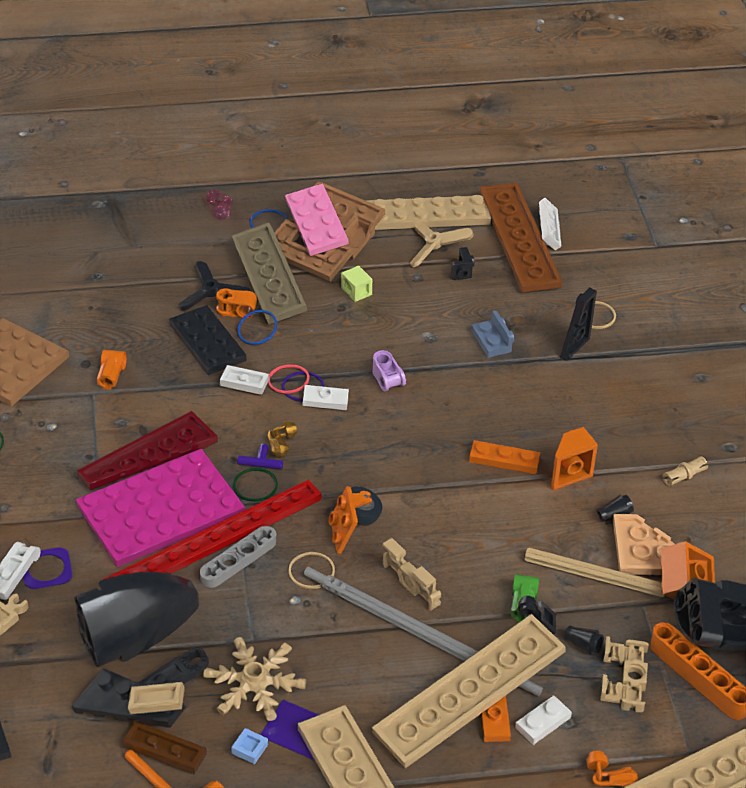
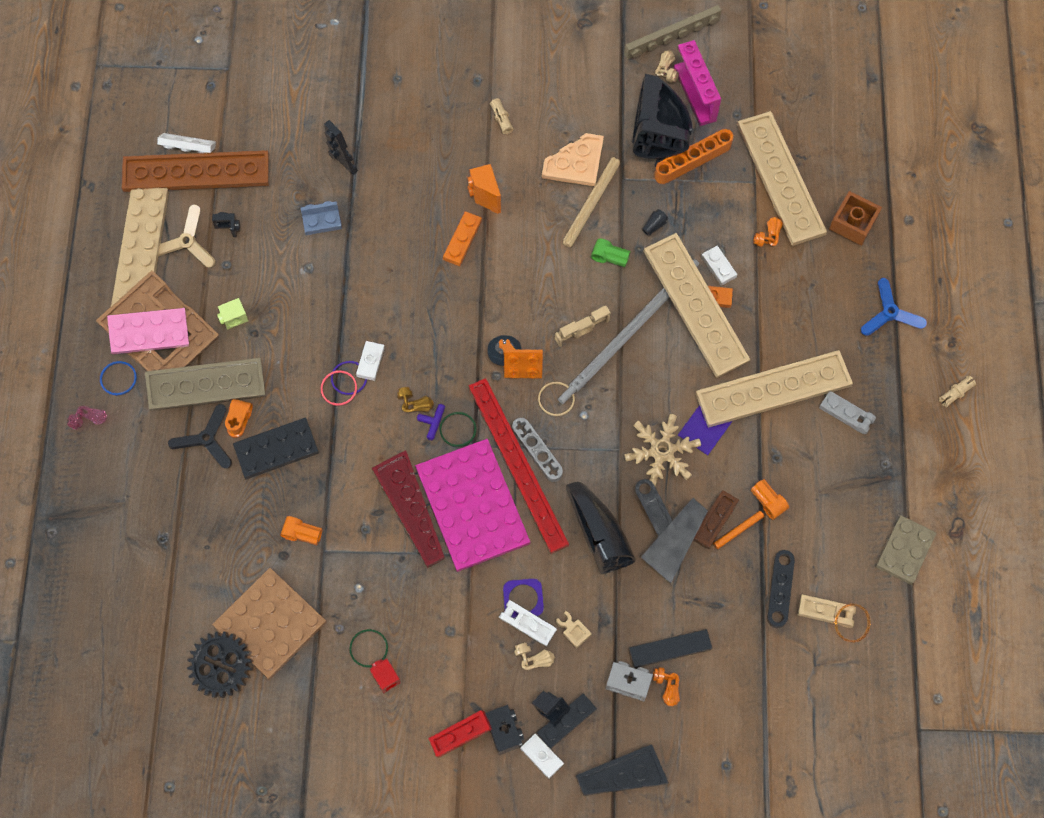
camera: 80 degrees left, 25 degrees up
tan tile [128,682,185,714] -> none
white plate [220,365,269,395] -> none
light blue plate [231,728,268,764] -> none
blue piece [238,310,277,345] -> none
lavender piece [372,350,406,392] -> none
black plate [518,596,556,634] -> none
tan piece [592,301,616,329] -> none
black cone [597,495,634,522] -> none
tan piece [600,636,649,712] -> none
orange slope [660,541,715,600] -> none

